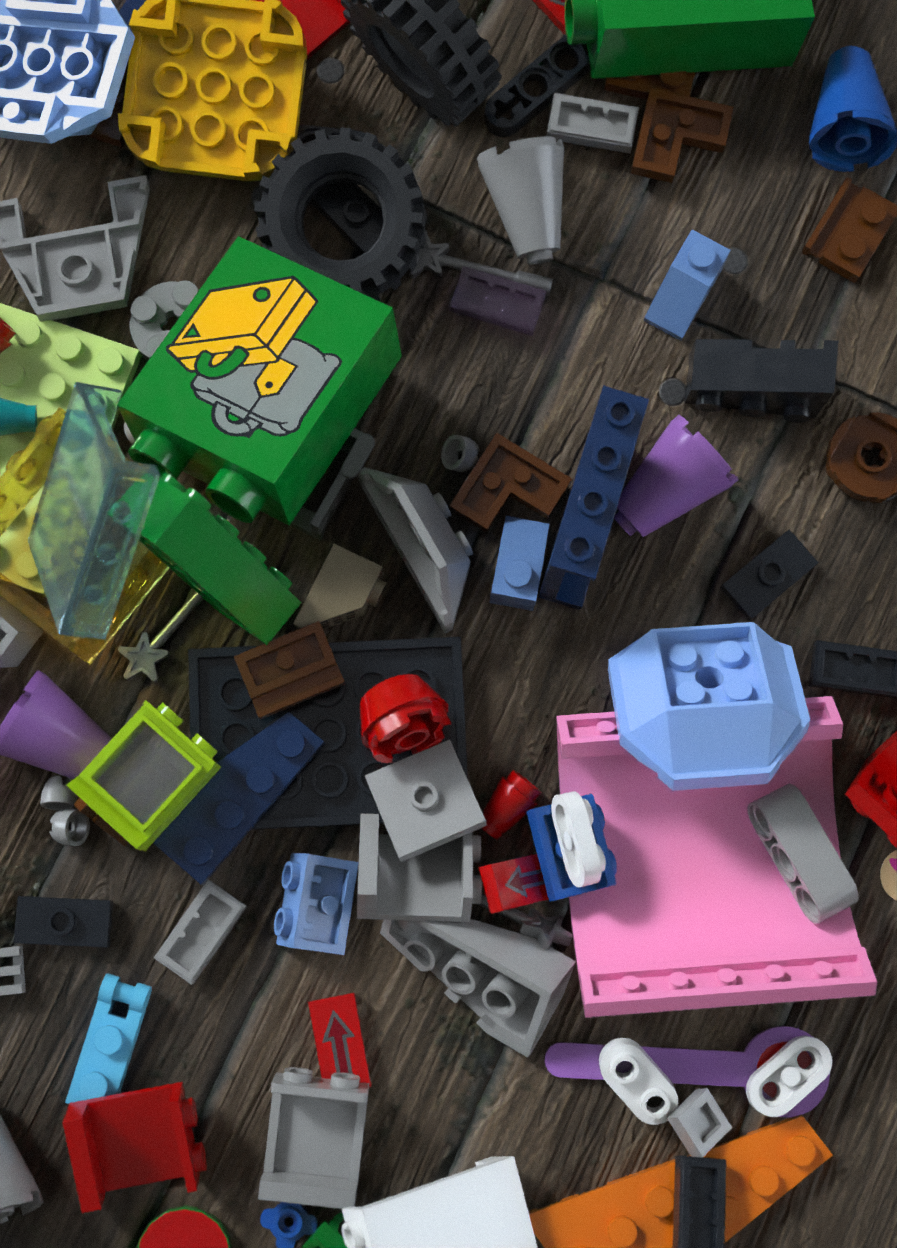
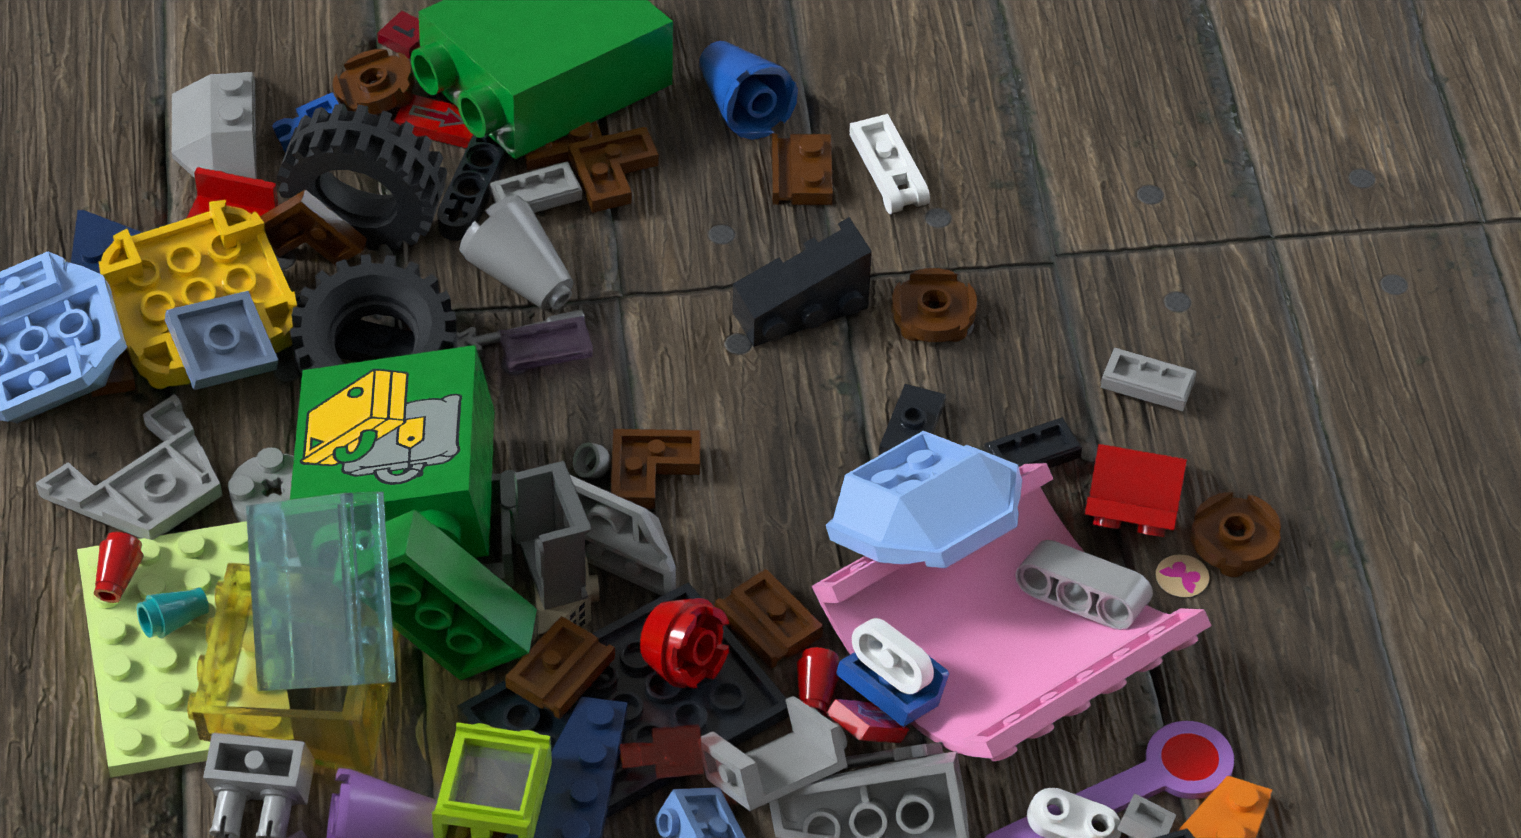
camera: 30 degrees left, 30 degrees down
flat silver piece [118,592,203,682] -> none
light grey plate [364,740,487,862] -> none
medium blue slope [489,516,549,611] -> none
dark blue panel [538,385,649,610] -> none
medium lavender cone [614,415,739,537] -> none
medium blue slope [643,230,731,341] -> none
white plate [746,1036,832,1117] -> none
none -> sand blue plate [165,291,278,390]
none -> reddish brown plate [260,189,367,266]
none -> dark grey piece [509,461,592,610]
none -> clear red plate [620,724,704,778]
none -> reddish brown plate [715,569,823,669]

